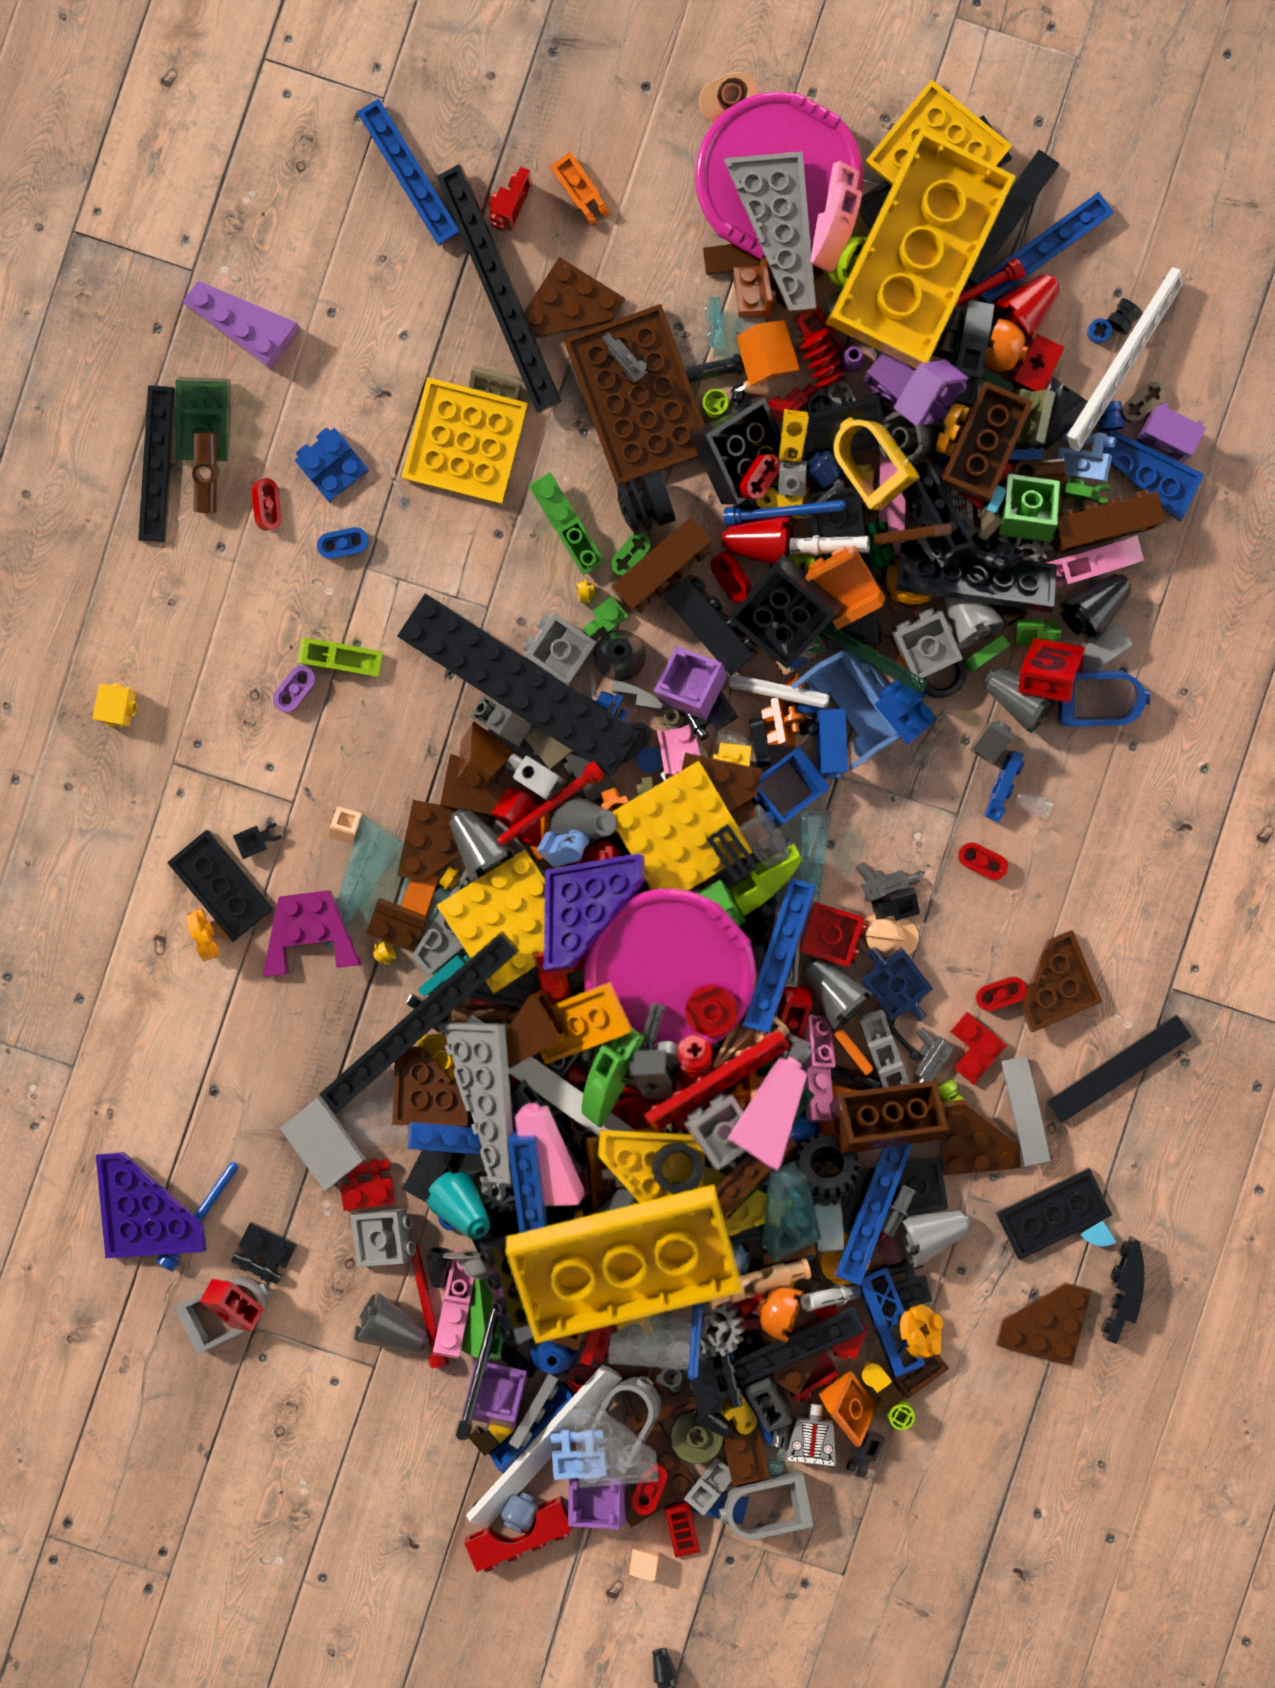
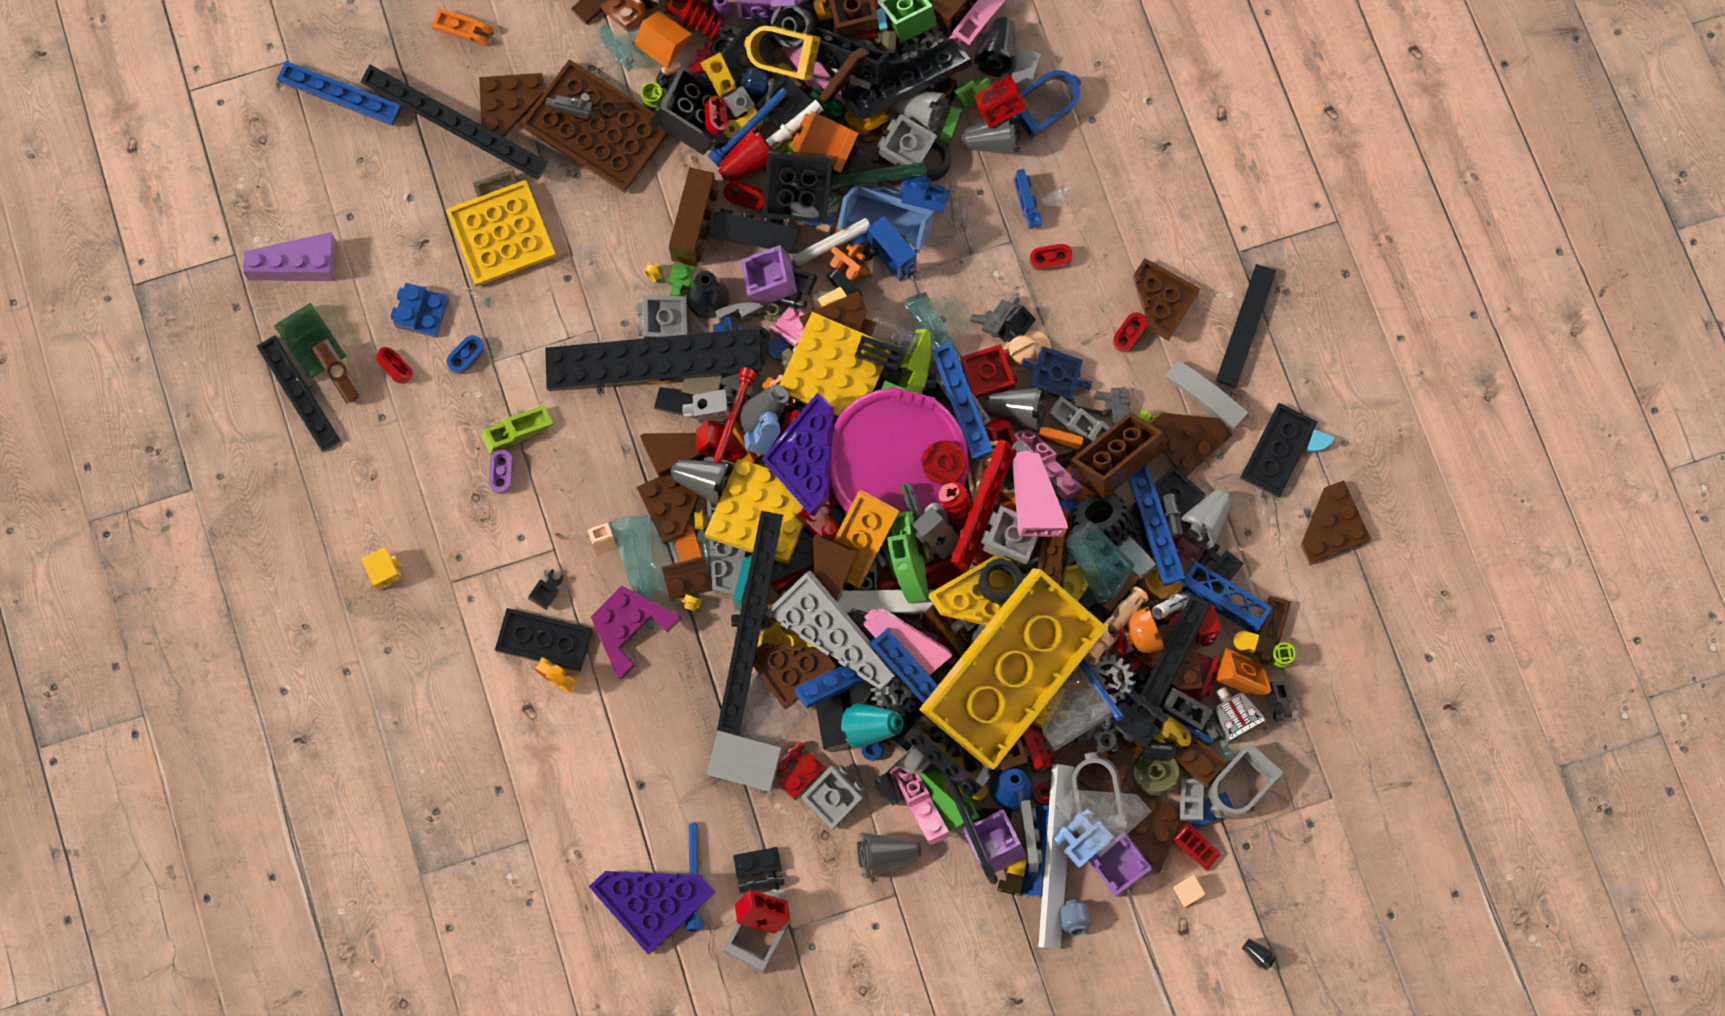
camera: 30 degrees left, 15 degrees down
red piece [411,1244,450,1368] -> none
reddish brown slope [458,721,516,794] -> none
red arch [464,1496,573,1572] -> none
dark grey slope [470,695,532,747] -> none
red plate [488,166,532,231] -> none
bright green slope [528,472,605,575] -> none
bright green beam [611,533,651,577] -> none
black wheel [616,469,676,536] -> none
red plate [631,1462,667,1515] -> none
black pin [686,353,745,383] -> none
blue window [752,747,830,829] -> none
light orange plate [900,1305,943,1359] -> none
red plate [950,1012,1007,1085] -> none
dark grey slope [969,720,1015,764] -> none
black slope [1101,1236,1145,1344] -> none

